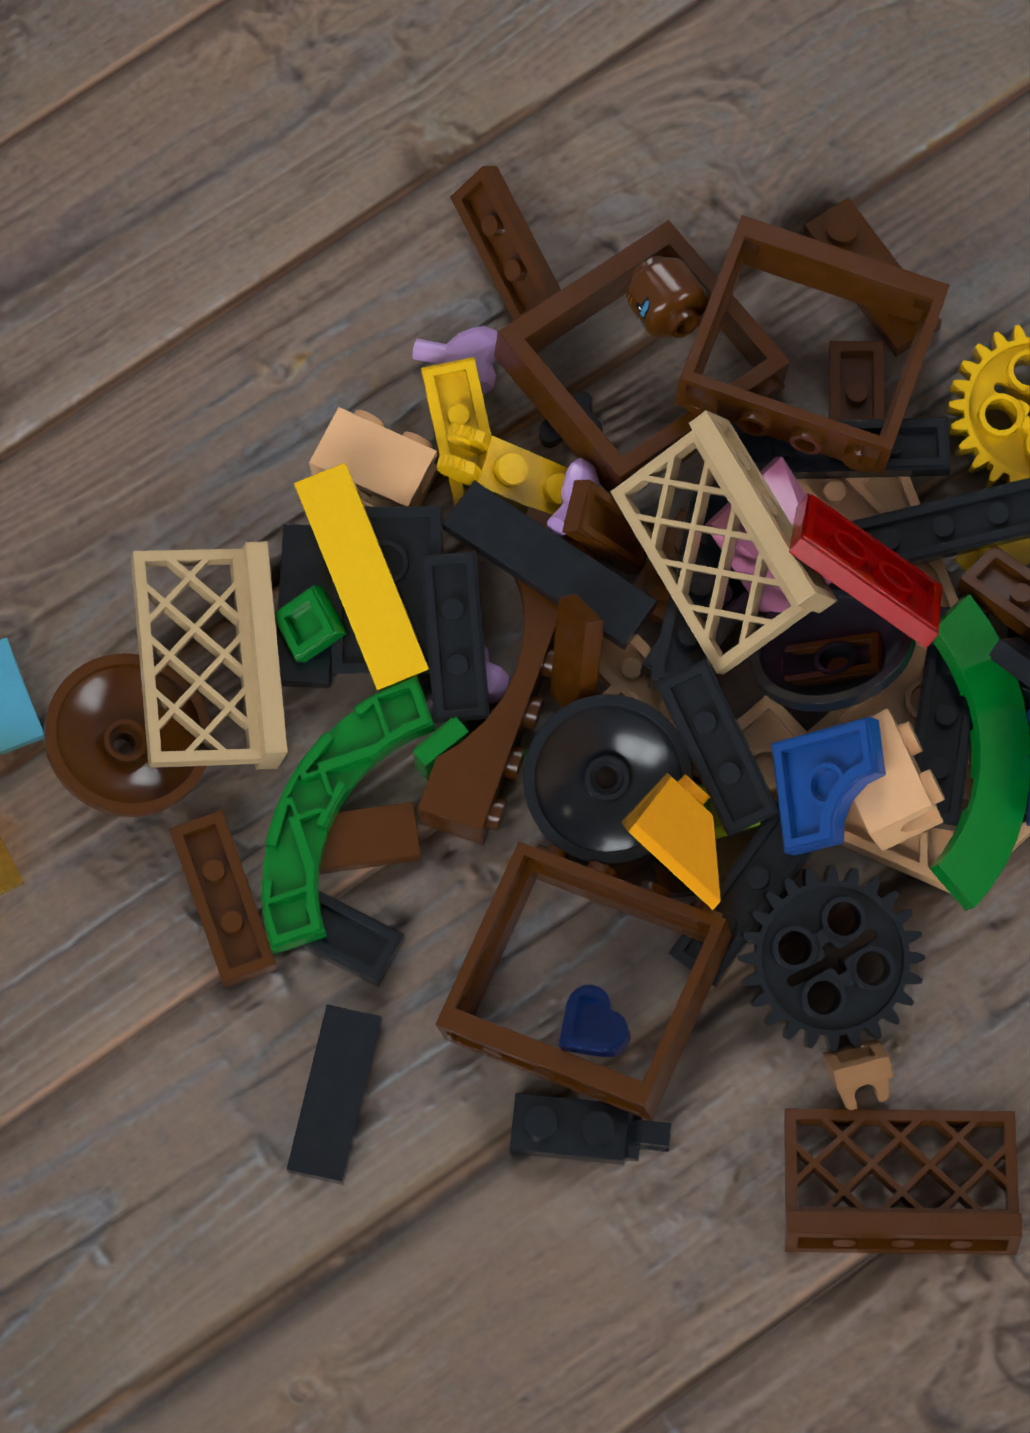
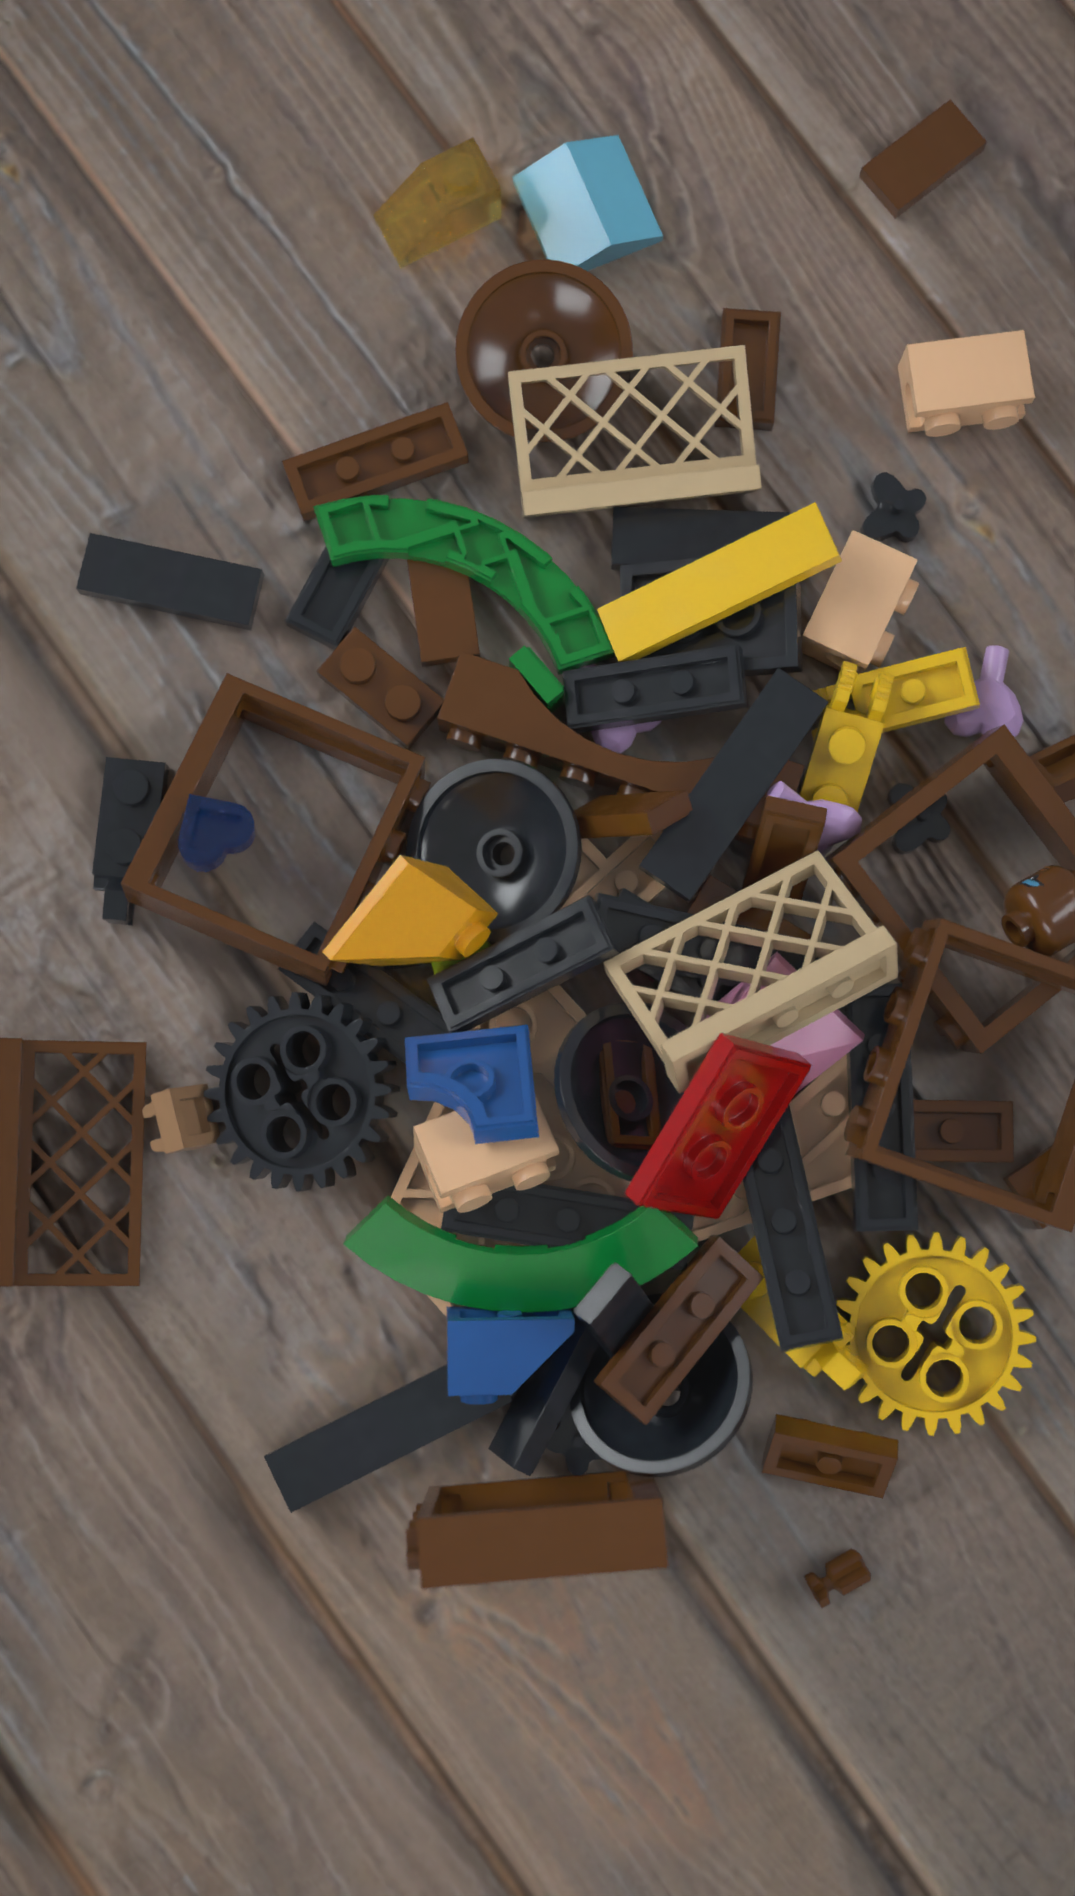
camera: 85 degrees right, 10 degrees up
green tile [274,585,347,663] -> none
none -> reddish brown plate [317,627,444,750]
none -> reddish brown tile [714,308,781,431]
none -> black piece [860,472,927,543]
none -> light nougat brick [898,330,1035,437]

